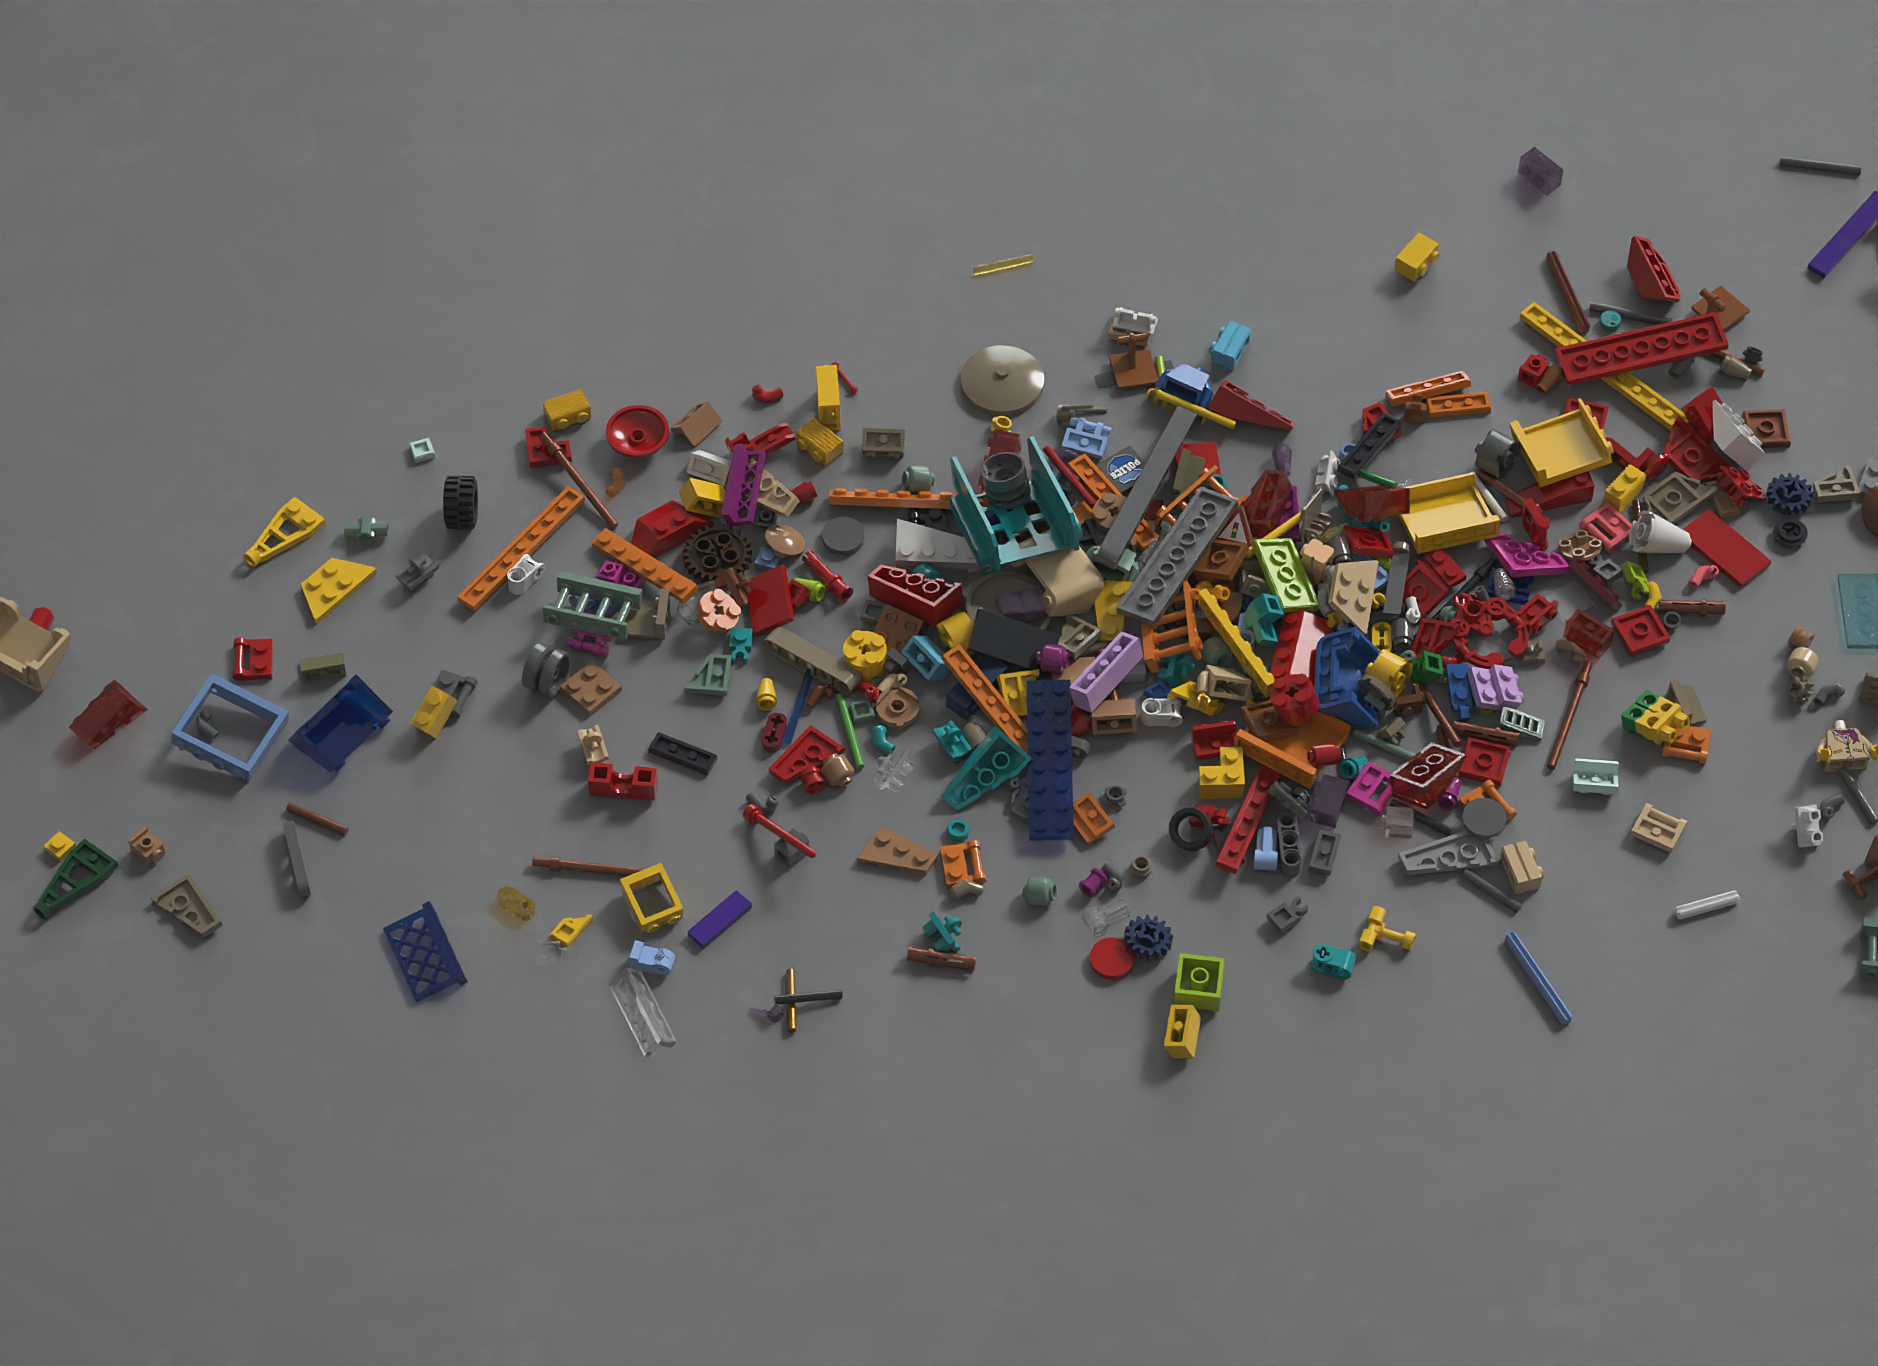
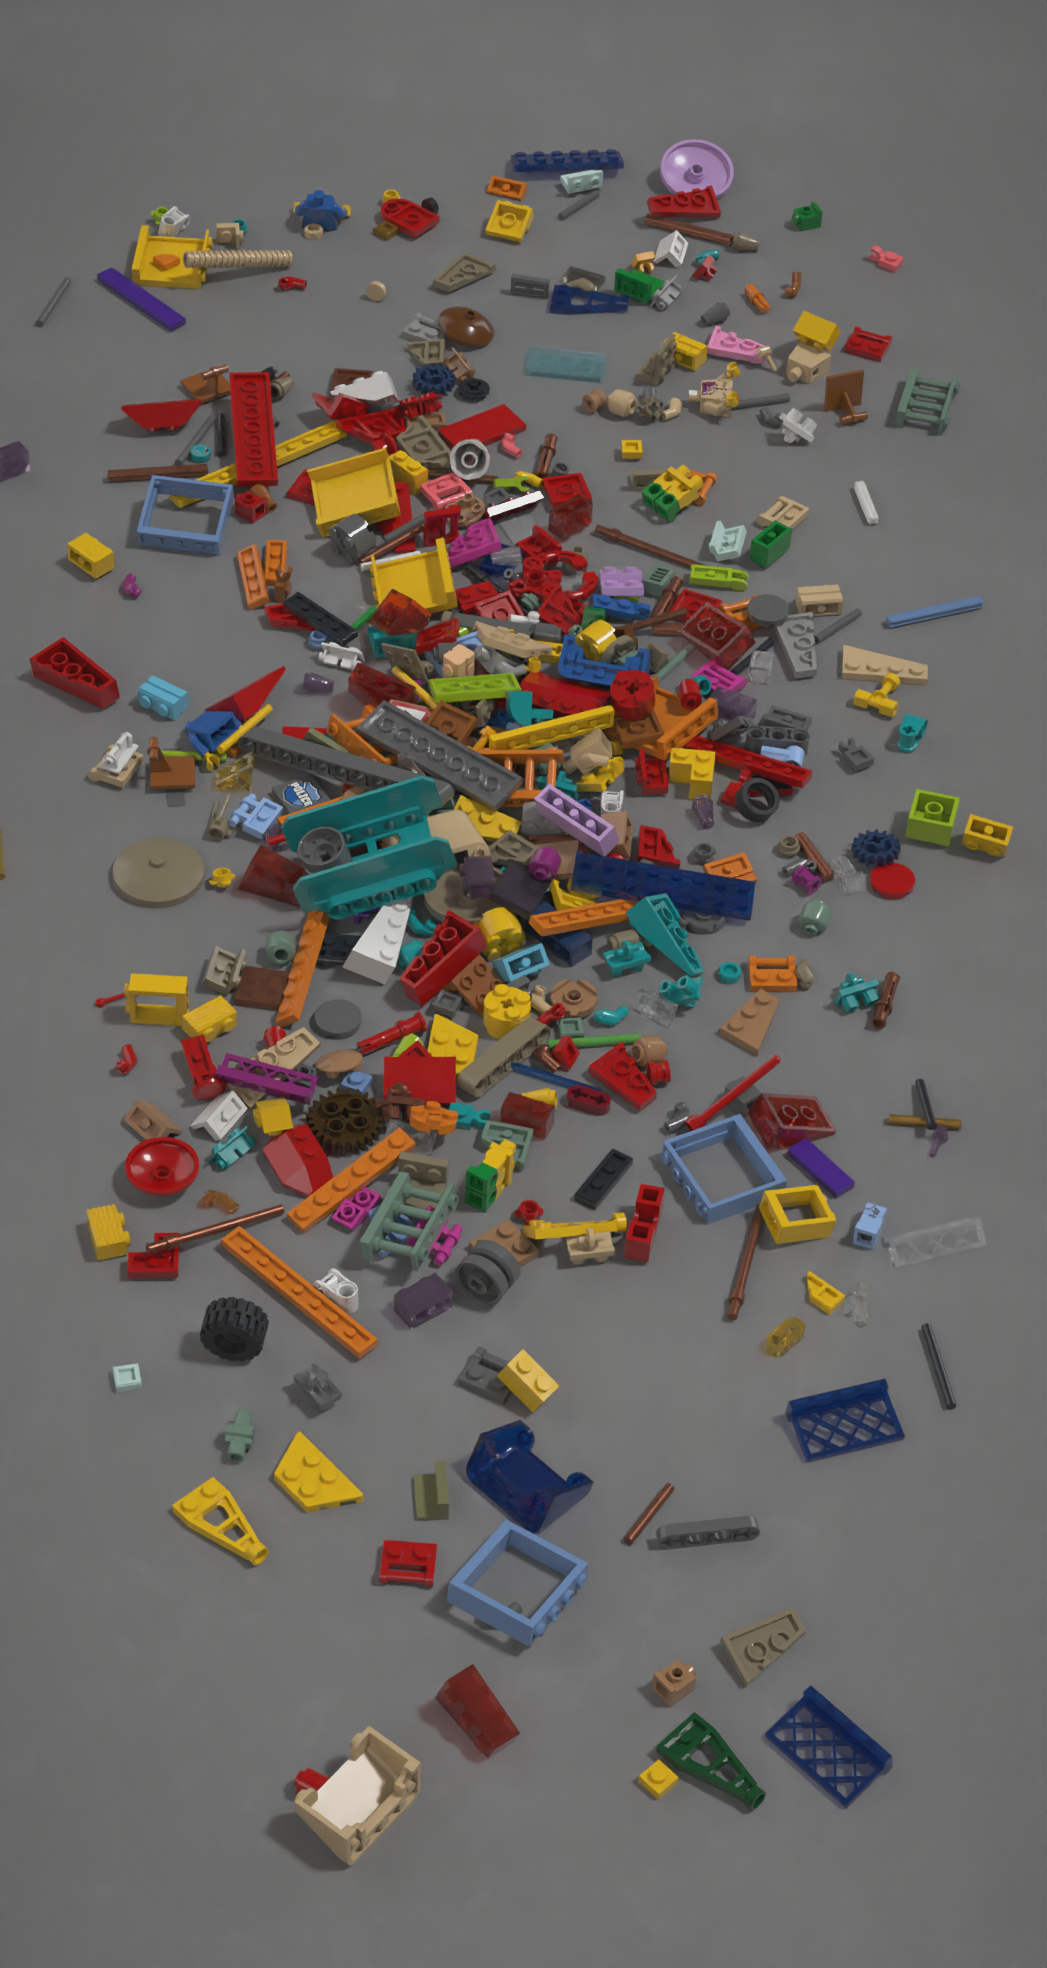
camera: 85 degrees left, 10 degrees down
dark tan arm [1555,639,1585,664] -> none
none -> red wedge [29,637,120,709]
none -> magenta arm [122,573,142,598]
none -> medium blue window [137,475,234,555]
none -> teal hinge [208,1125,256,1170]
none -> clear yellow slope [215,752,254,791]
none -> copper tile [234,966,290,1010]
none -> dark grey bar [382,507,436,543]
none -> clear purple brick [394,1272,453,1330]
none -> teal arm [407,914,437,936]
none -> yellow wing [428,1014,478,1078]
none -> medium nougat hinge [445,348,476,383]
none -> hips [464,1139,516,1213]
none -> clear red brick [500,1092,555,1139]
none -> red plate [514,1200,544,1225]
none -> yellow plate [522,1212,627,1239]
none -> red tile [549,1036,580,1070]
none -> yellow plate [621,440,643,460]
none -> red wing [637,825,681,870]
none -> teal hips [659,975,704,1008]
none -> tan arm [660,397,682,421]
none -> medium blue window [660,1114,787,1224]
none -> lime hinge [689,564,749,591]
none -> cone [692,795,714,829]
none -> clear red slope [747,1093,836,1149]
none -> green brick [750,520,792,568]
none -> clear blue fence [765,1685,893,1809]
none -> copper axle [794,832,834,882]
none -> tan wing [842,645,928,686]
none -> black bar [921,1323,957,1410]

